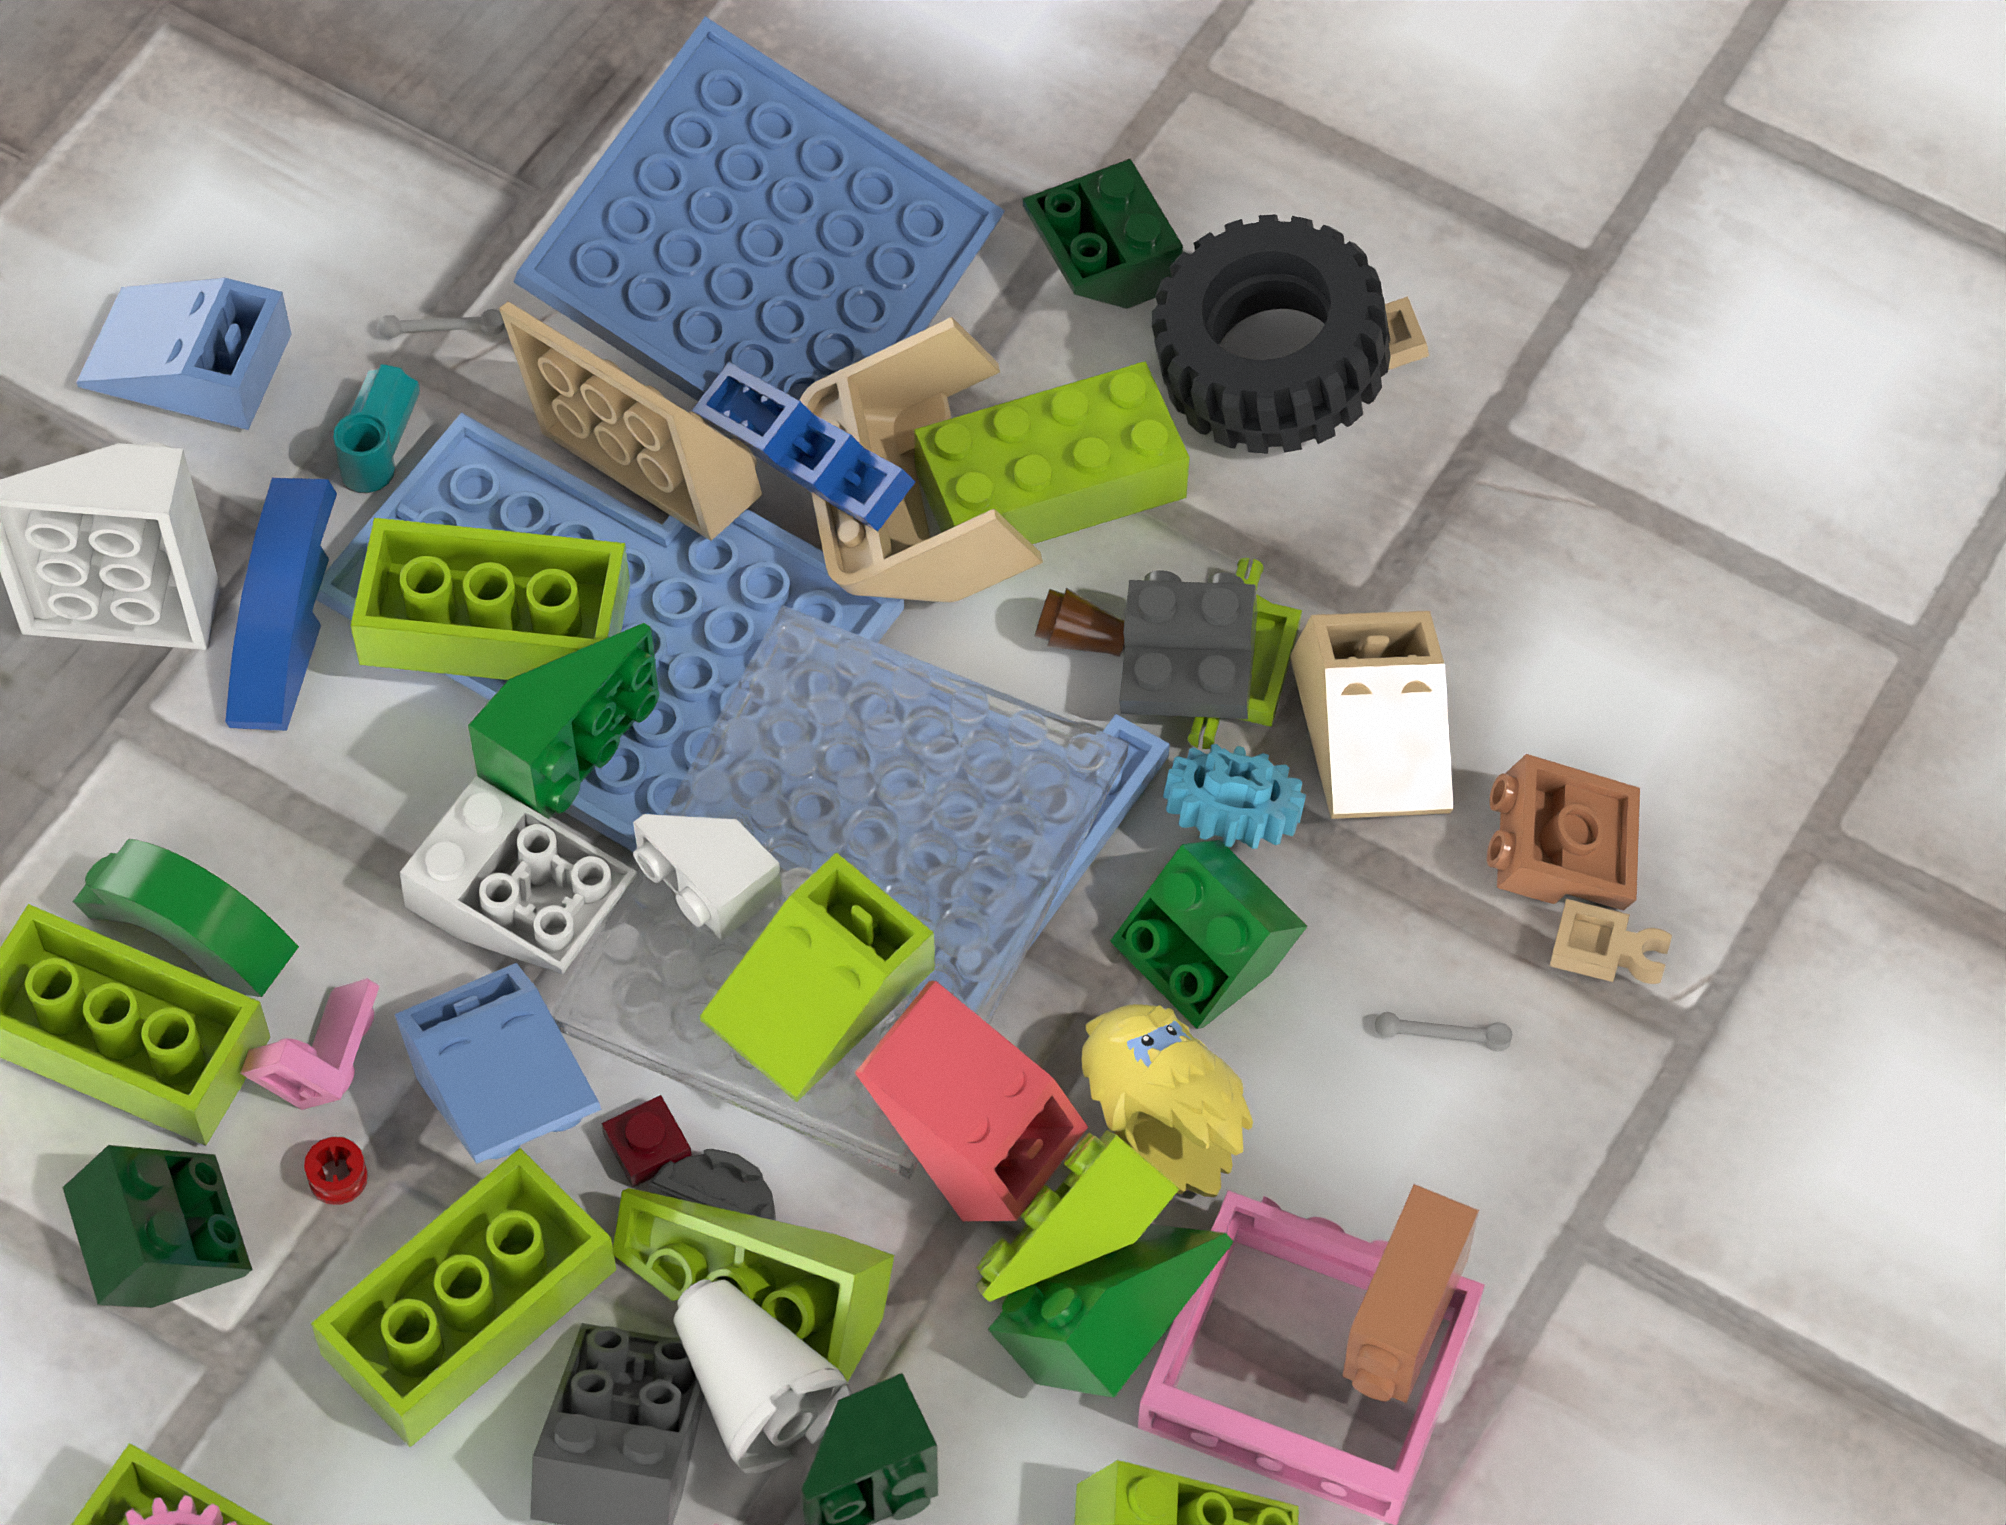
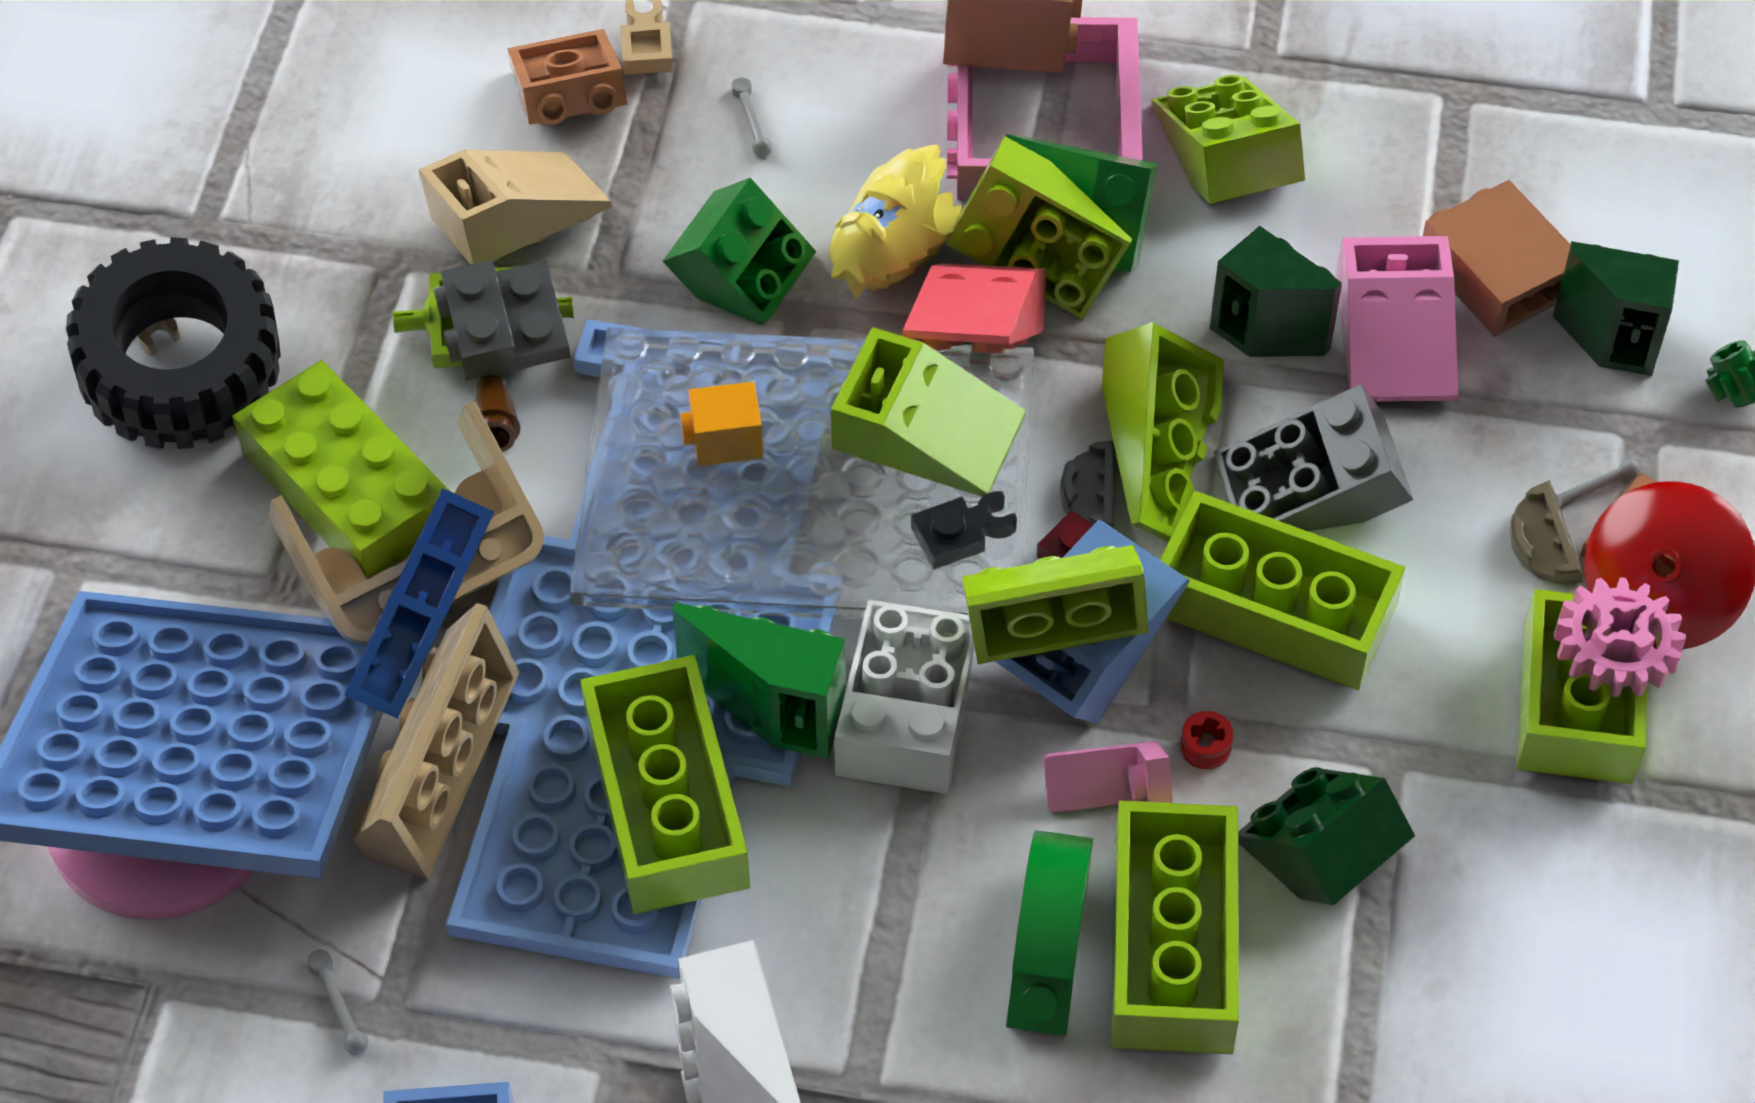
camera: 110 degrees left, 5 degrees down
blue slope [225,478,337,731] -> none
teal piece [333,364,420,493] -> none
white slope [633,814,782,940] -> none
white cone [674,1279,851,1473] -> none
dark green slope [1023,158,1183,309] -> none
medium azure gear [1163,744,1306,849] -> none
none -> light orange brick [680,381,763,466]
none -> black plate [911,491,1017,570]
none -> lime slope [962,545,1149,664]

